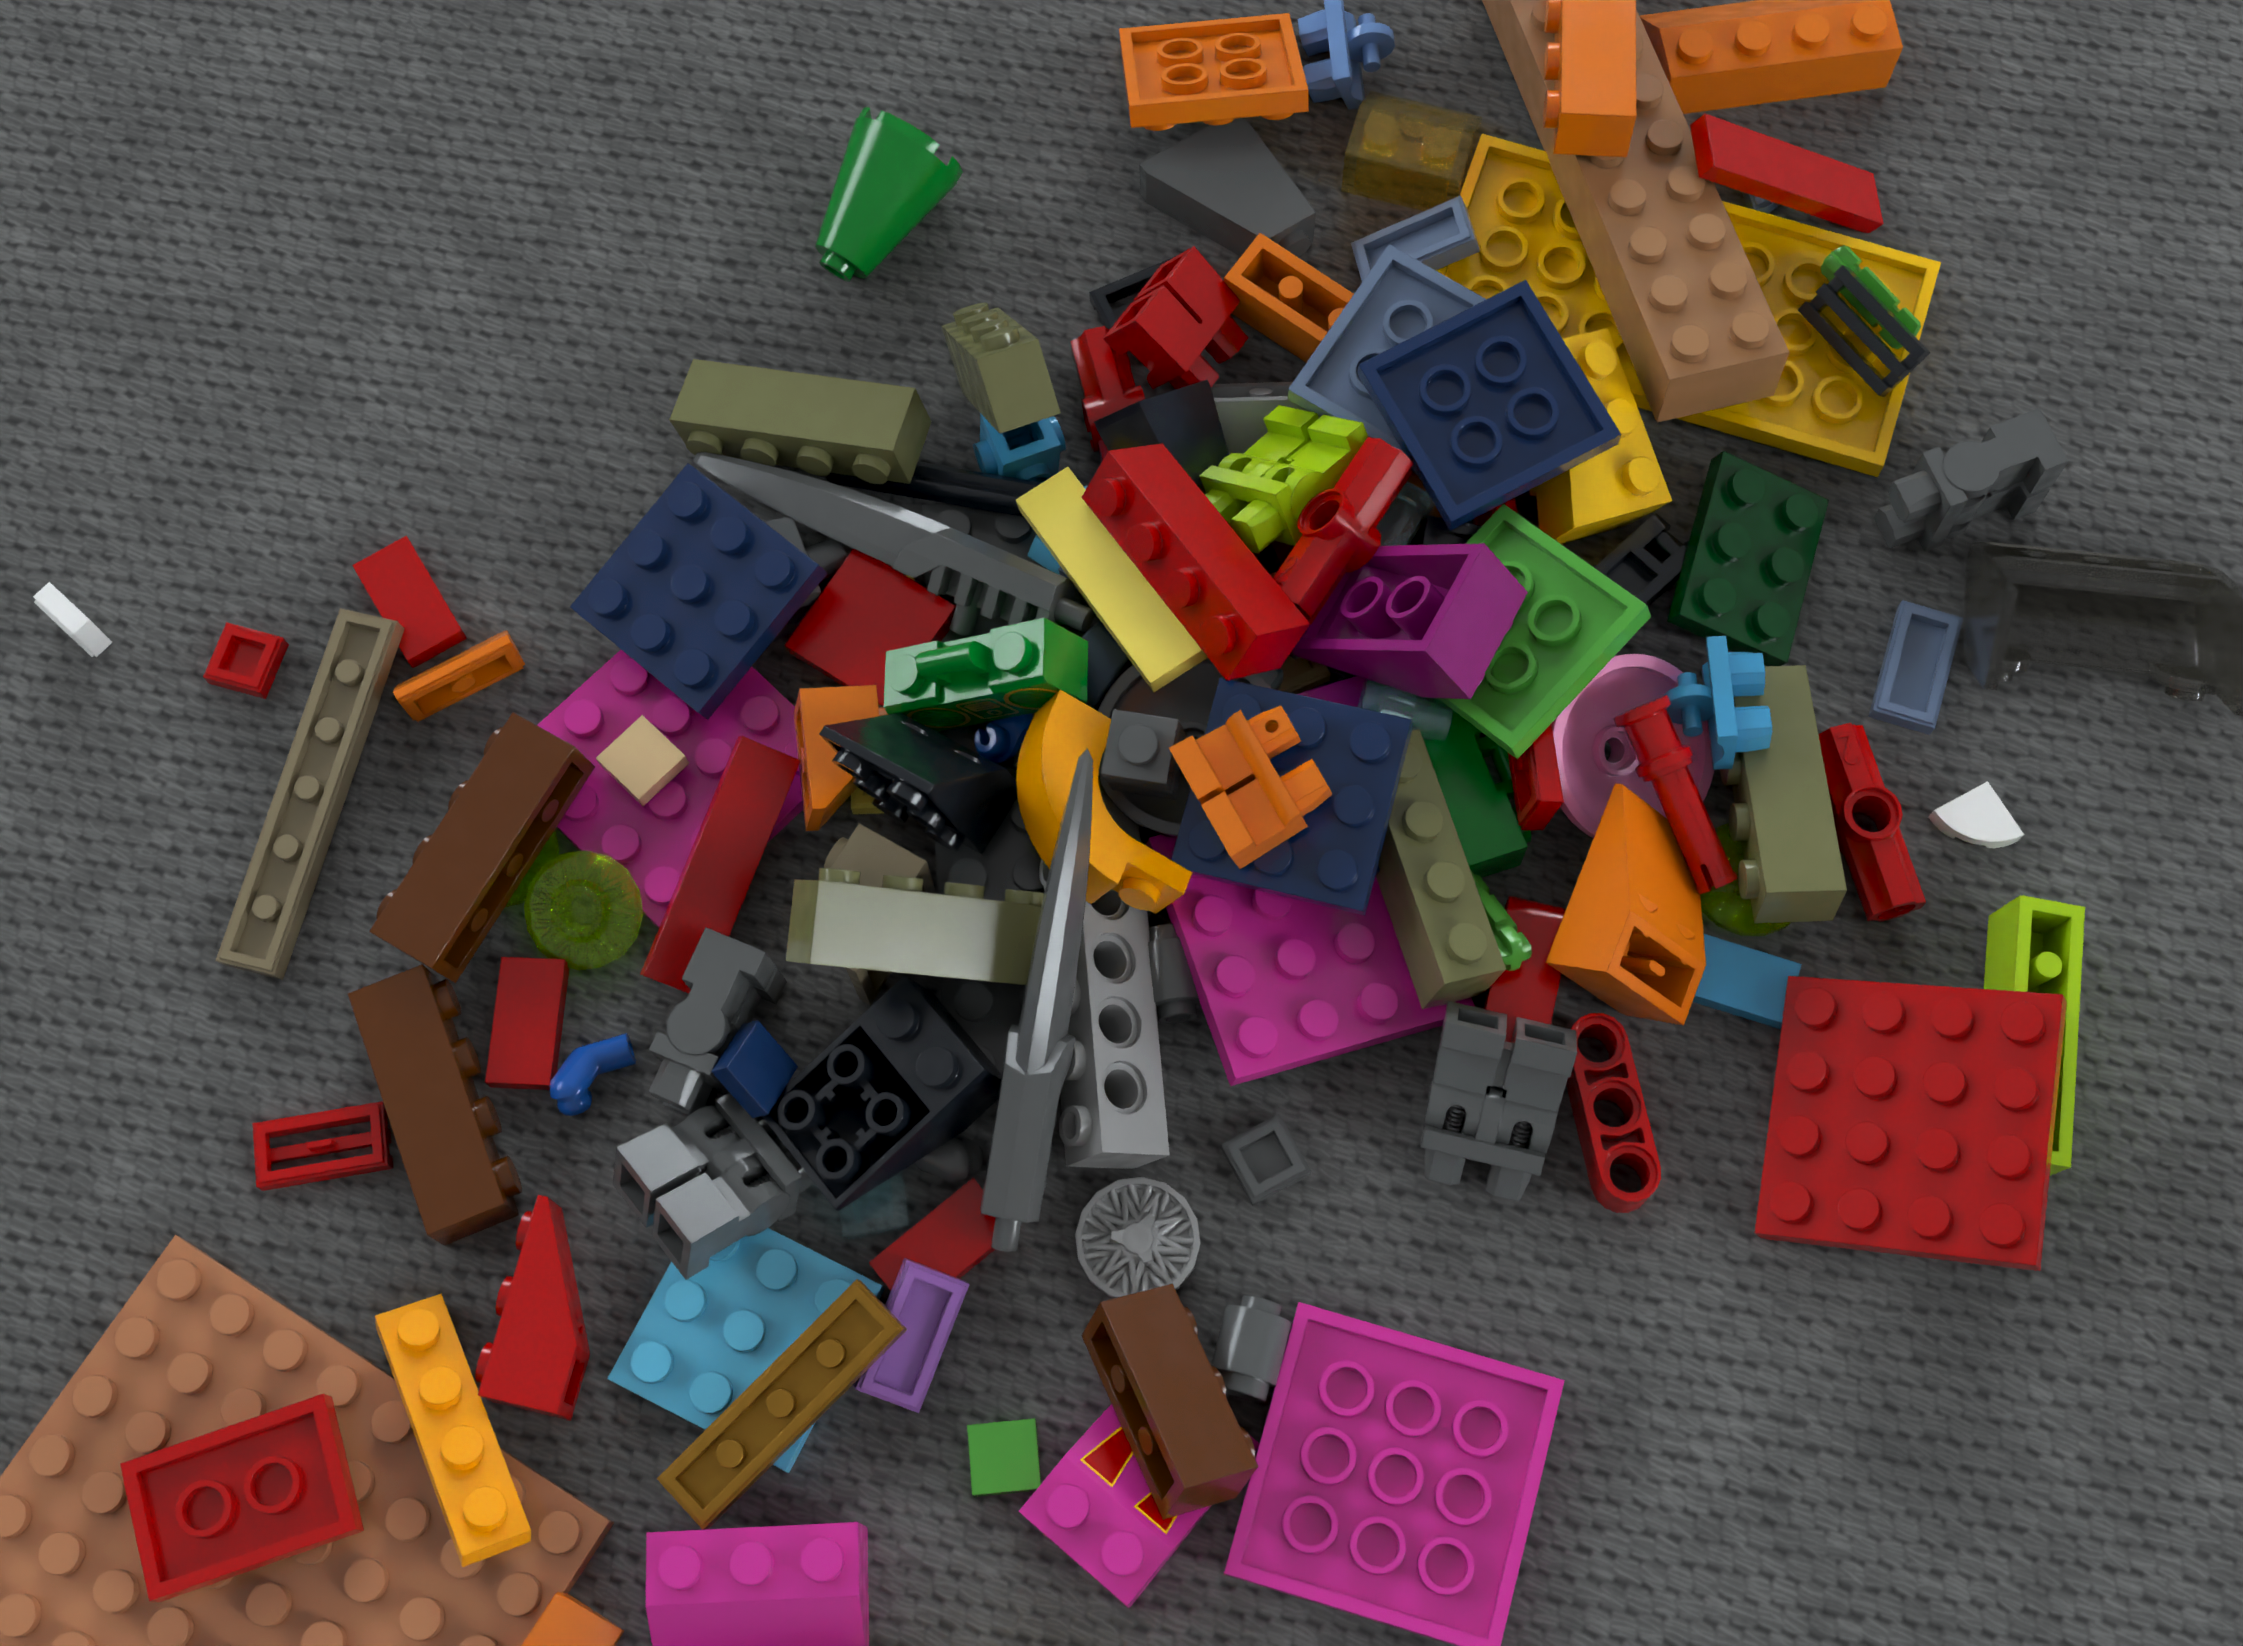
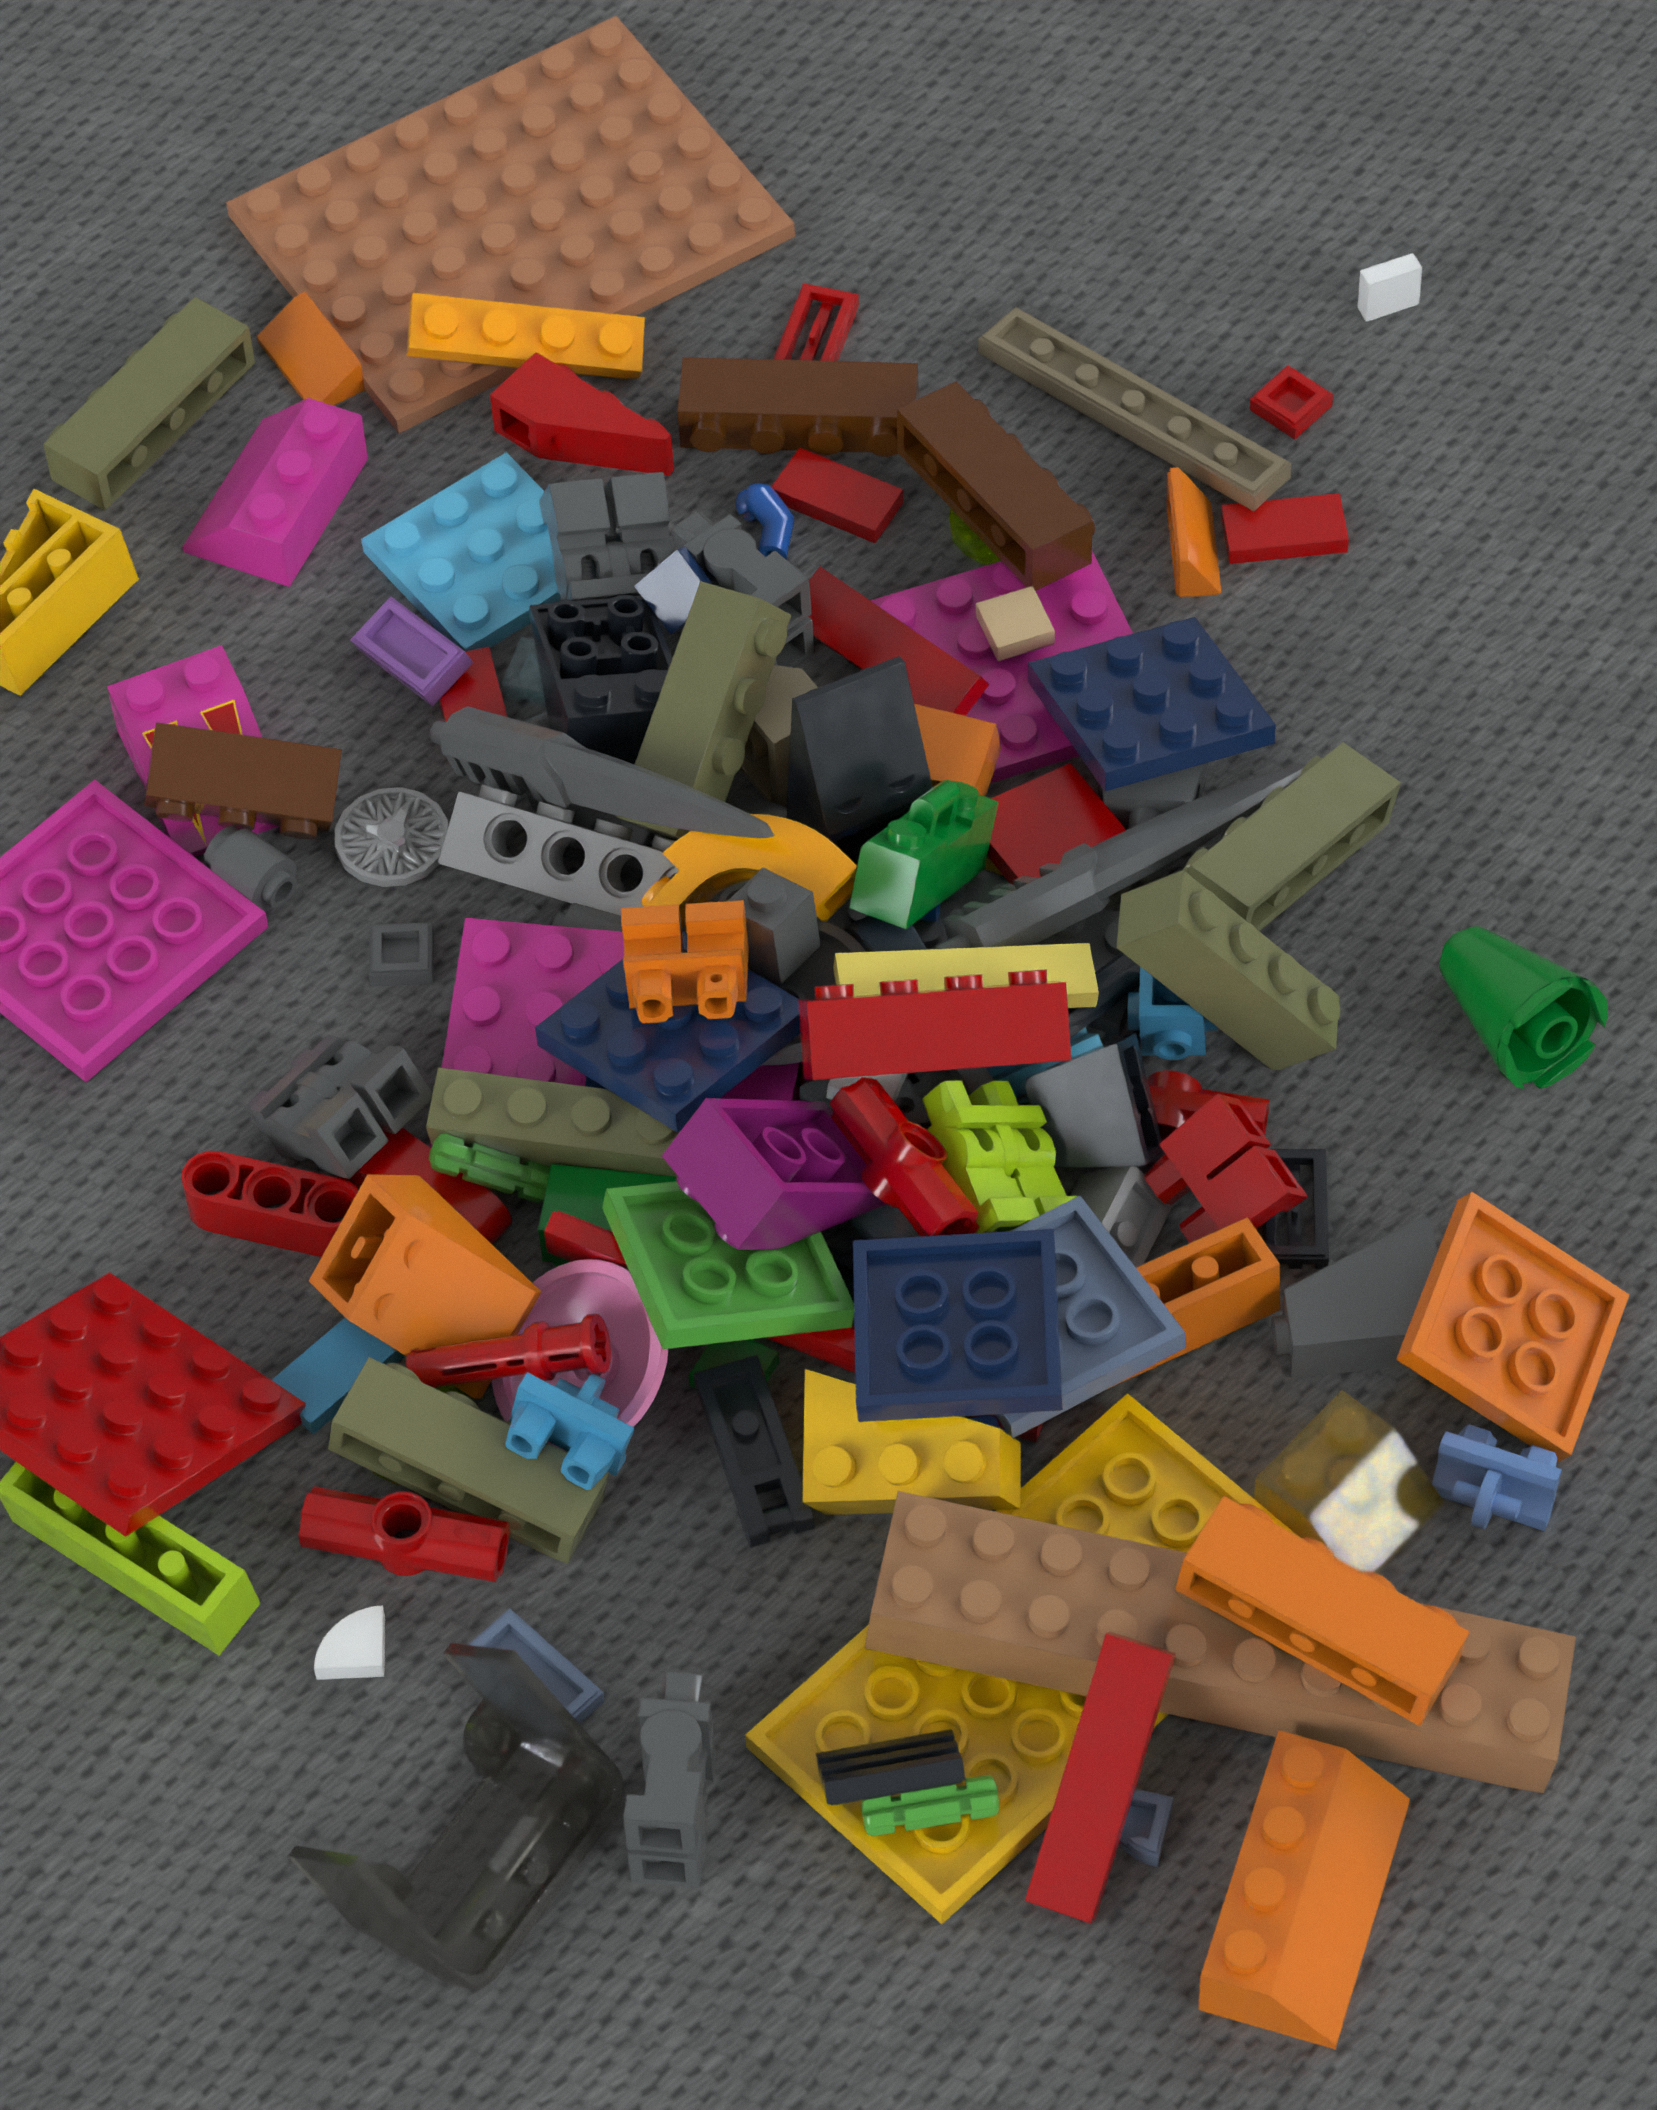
camera: 115 degrees right, 15 degrees down
red plate [120,1394,364,1602] -> none
clear neon green wheel [524,850,643,970] -> none
pearl gold tile [657,1279,907,1530] -> none
bright green tile [967,1418,1042,1497] -> none
sand blue tile [1351,195,1481,282] -> none
dark green plate [1667,451,1829,666] -> none

